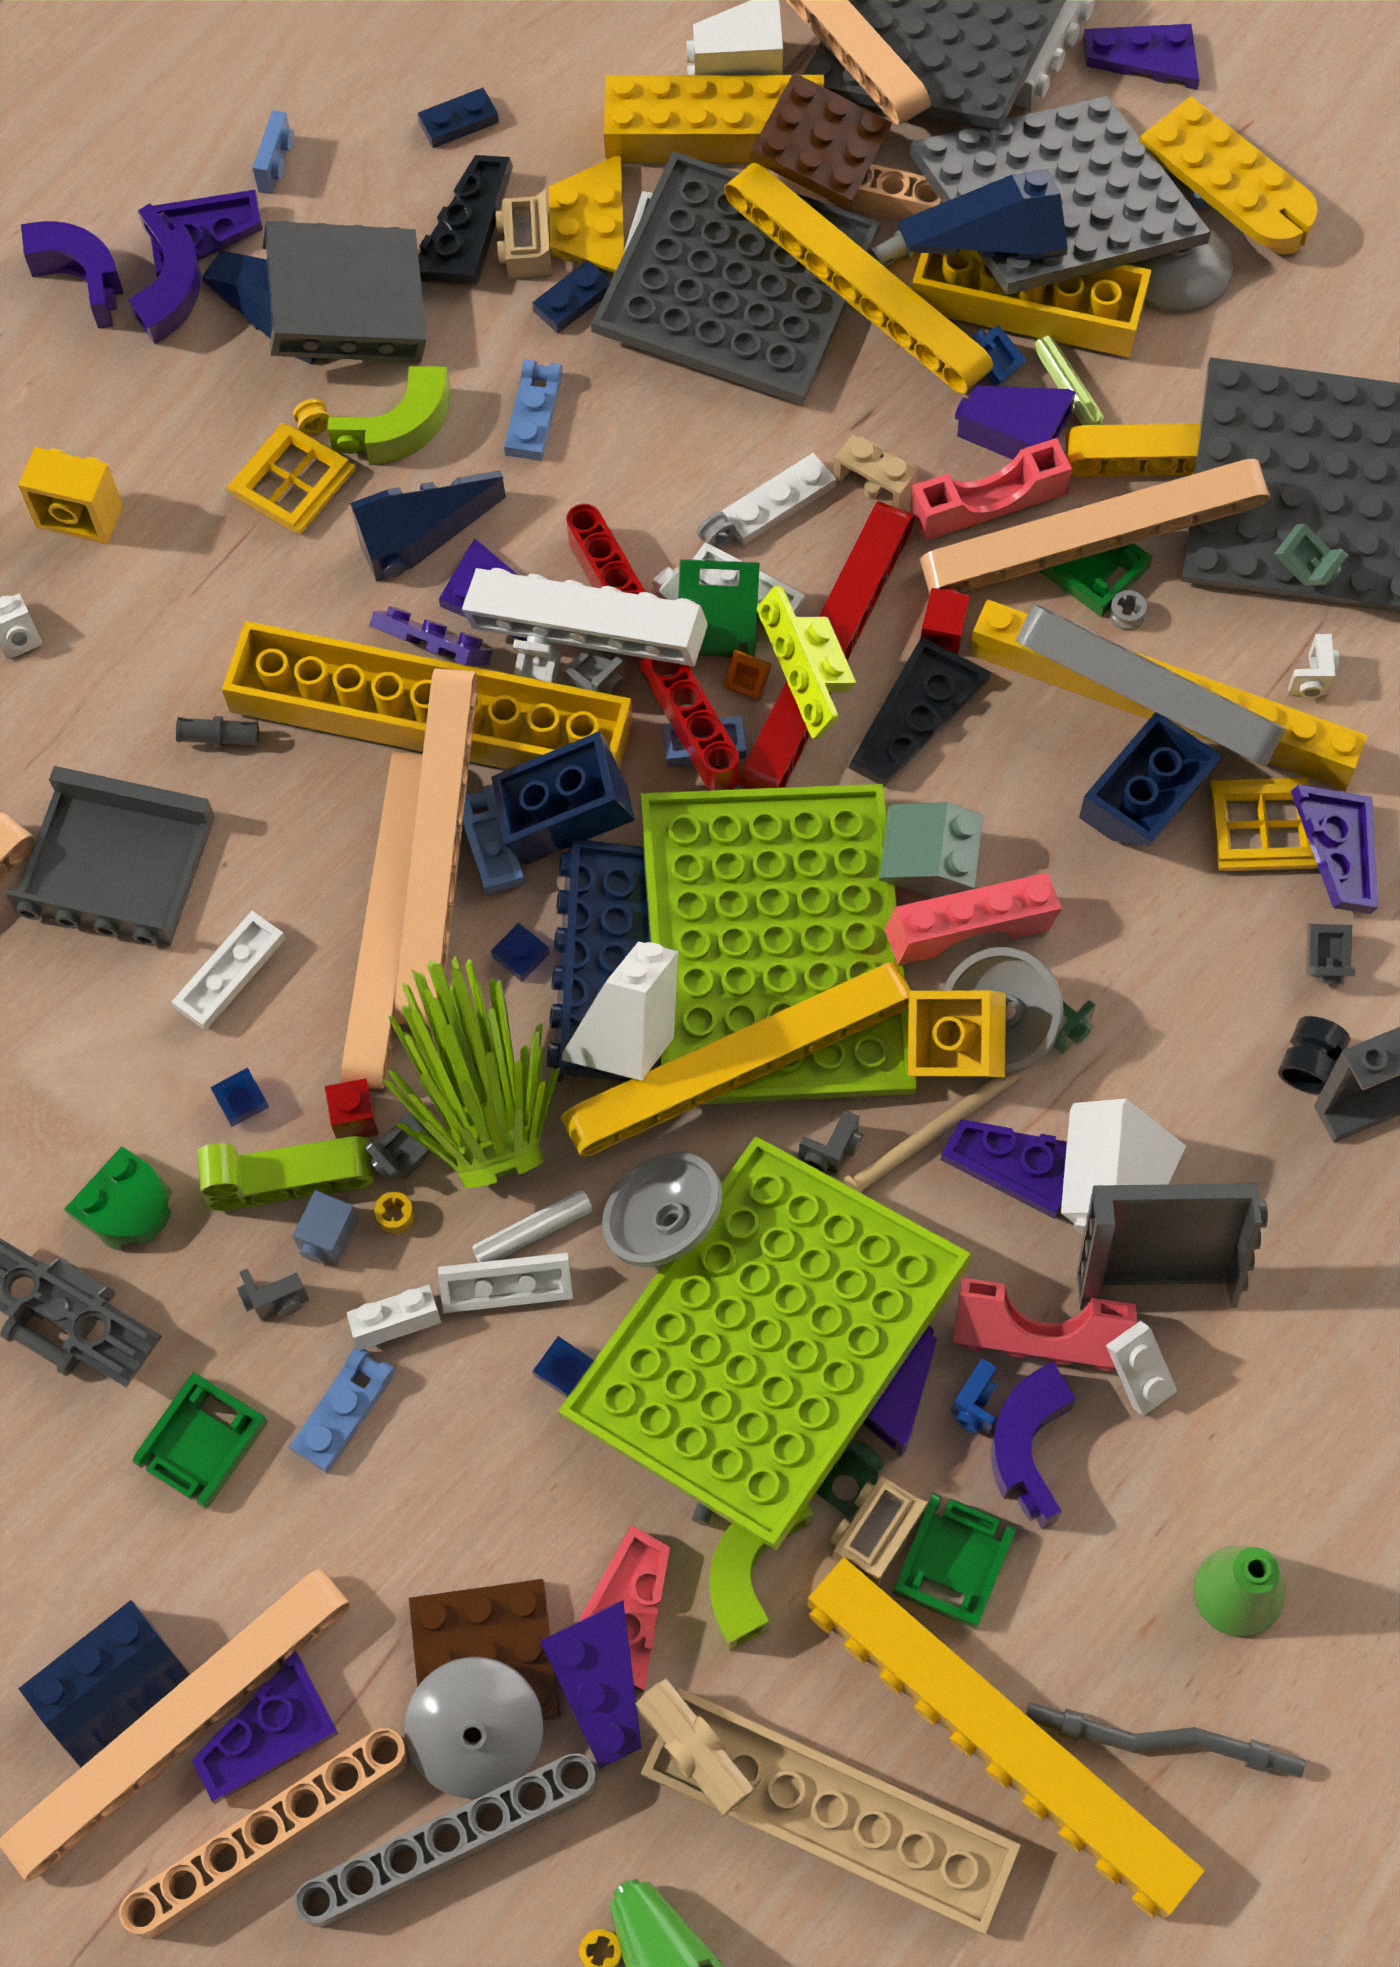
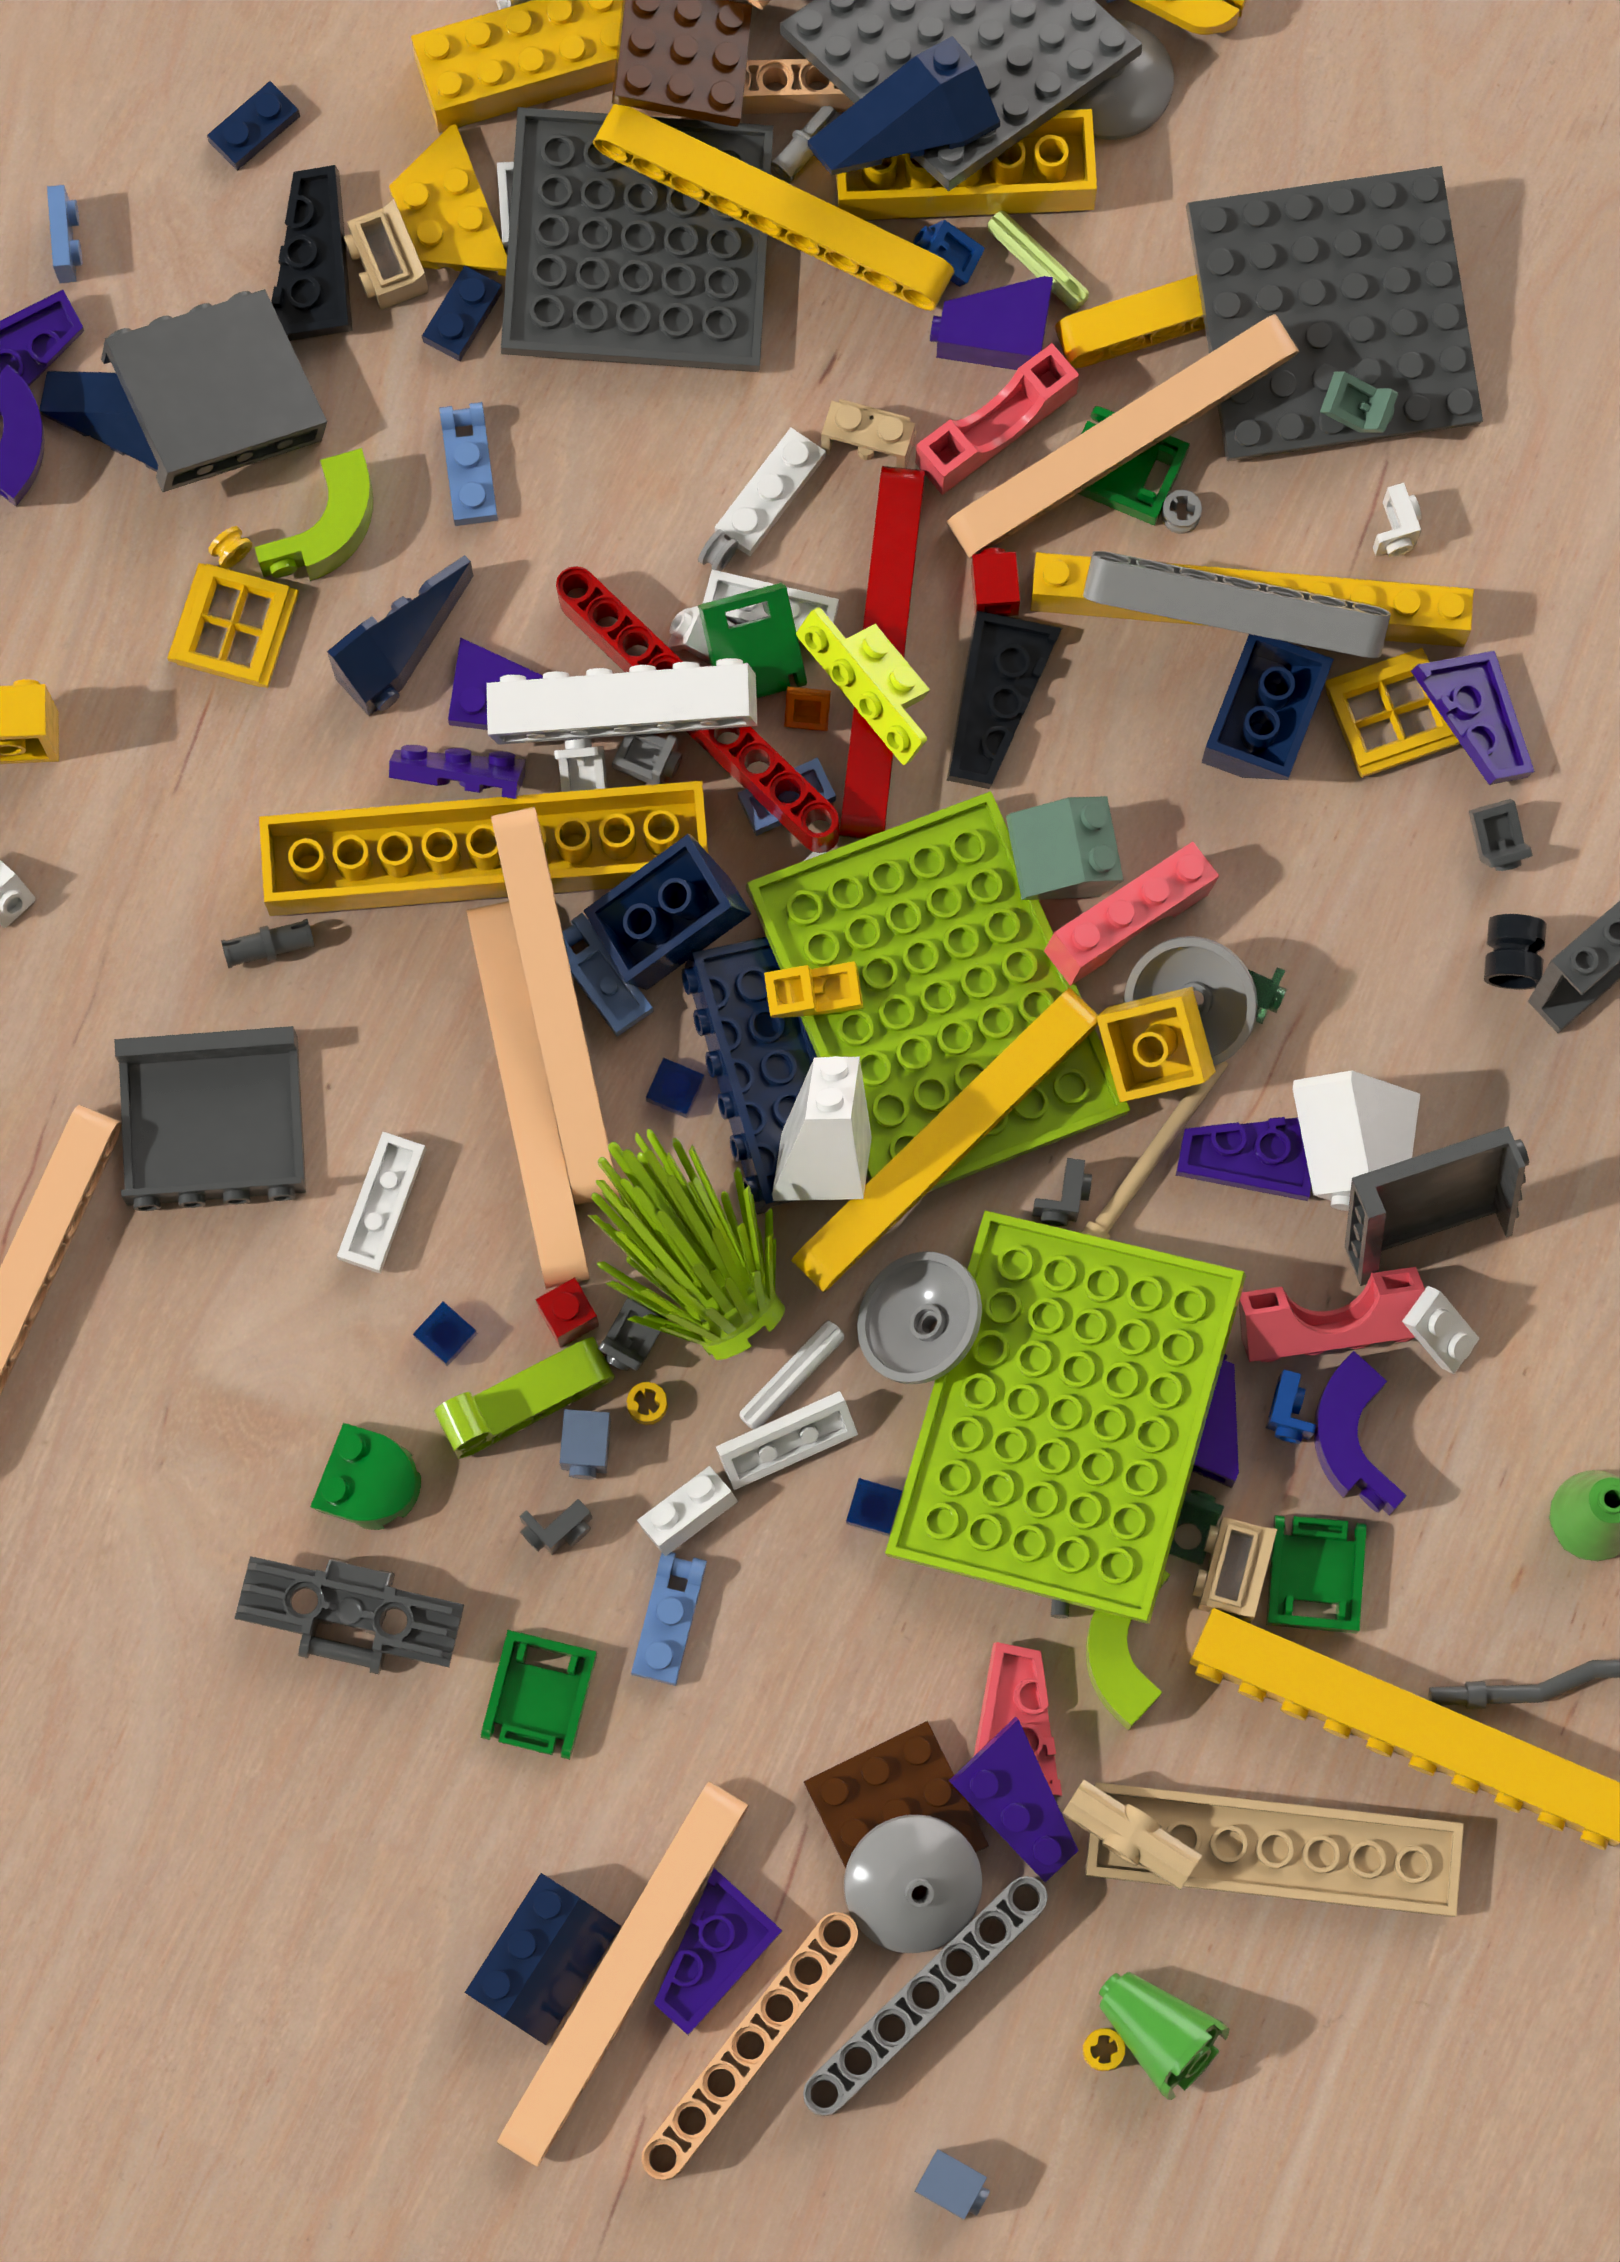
camera: 20 degrees left, 10 degrees up
none -> yellow slope [764,961,864,1018]

